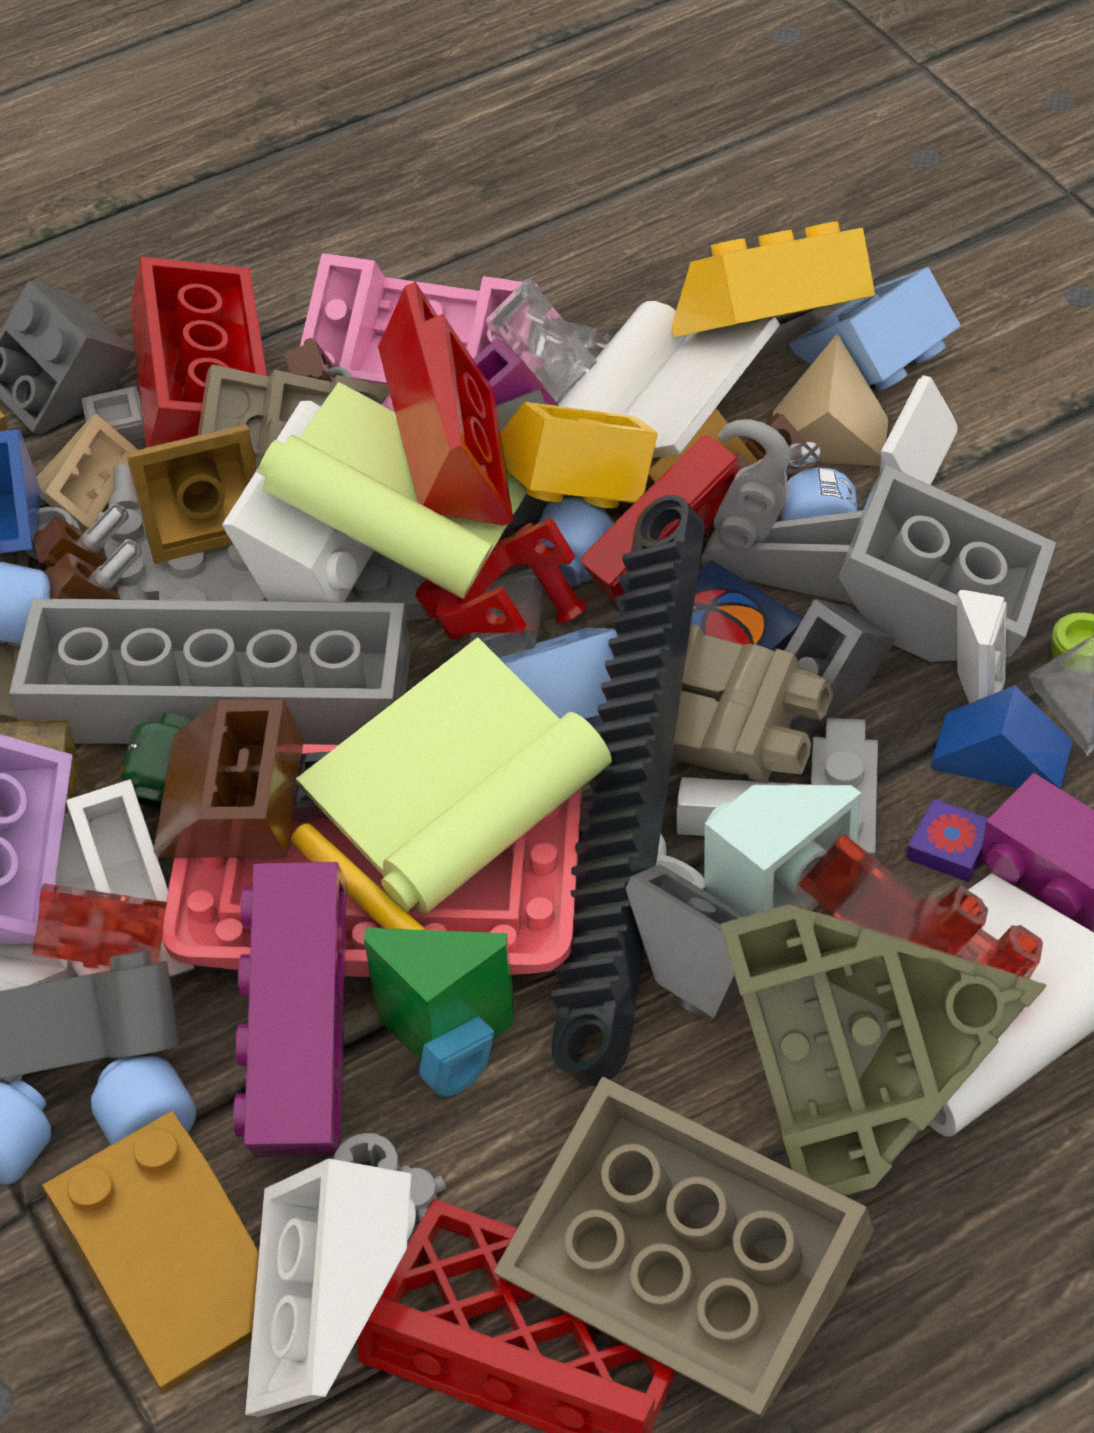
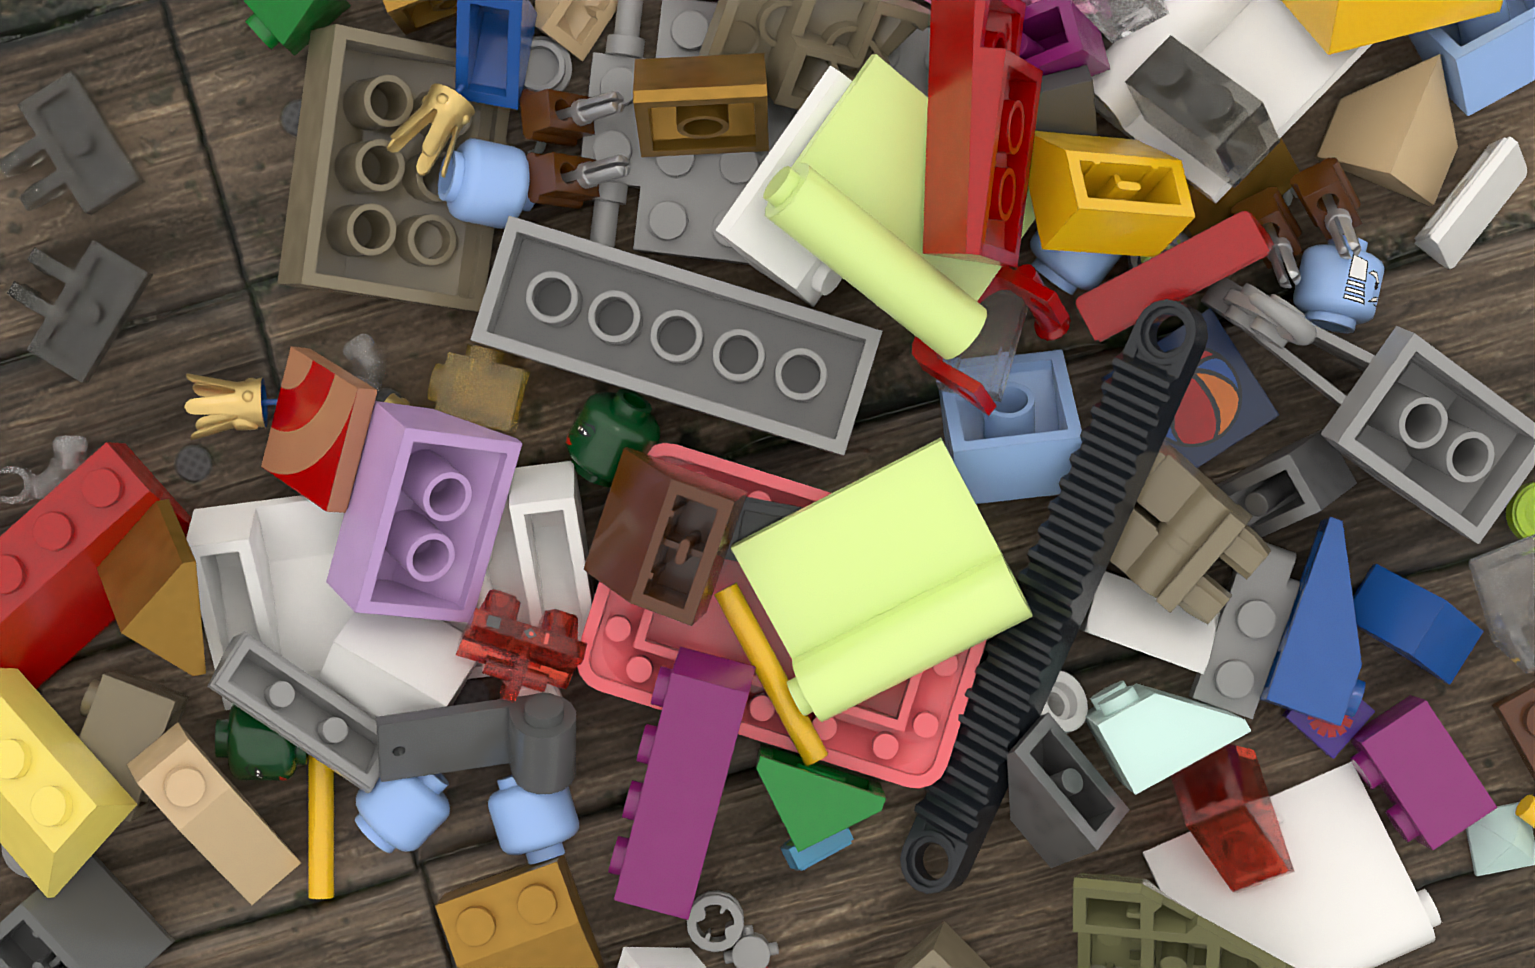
camera: 10 degrees right, 40 degrees up
clear red hips [907,886,1043,979] -> none
white slope [957,590,1007,704] -> none
none -> clear smoke brick [1125,35,1280,188]
none -> blue slope [1260,517,1366,726]

